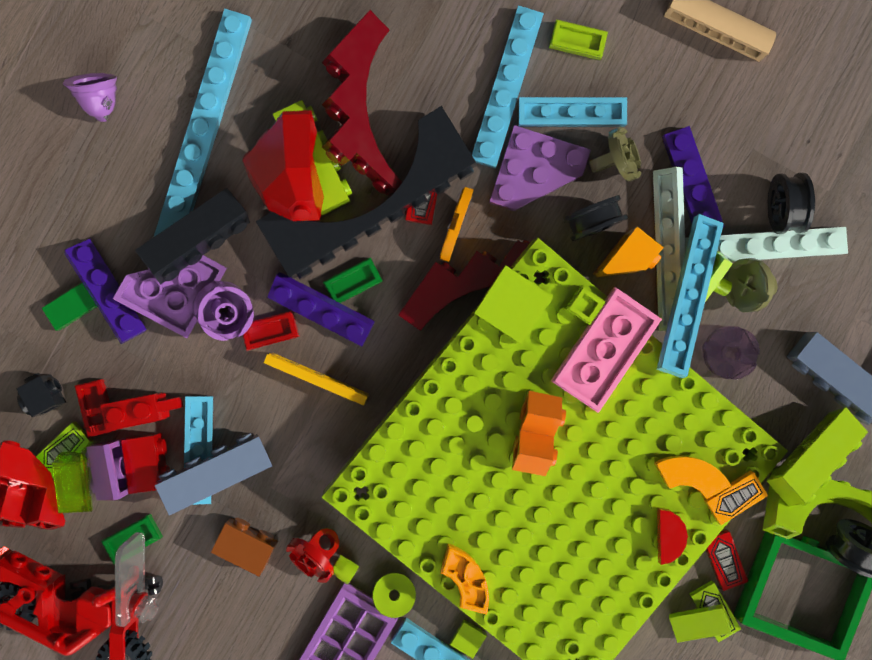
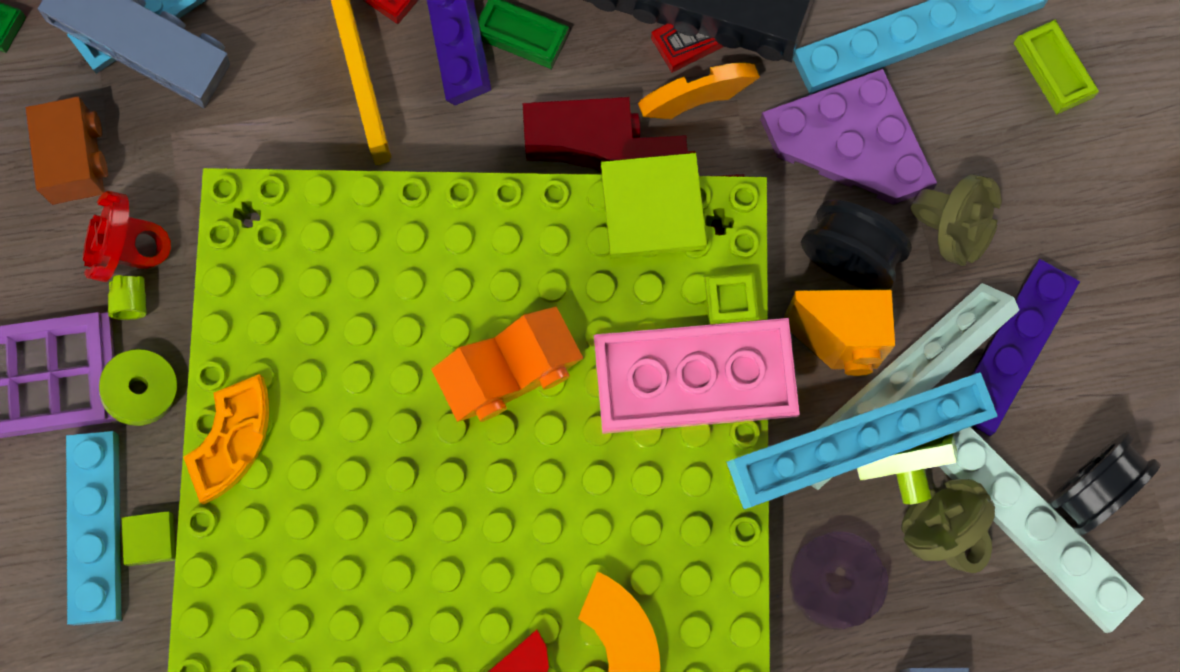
camera: 50 degrees right, 15 degrees down
medium azure plate [518,97,627,127] -> none

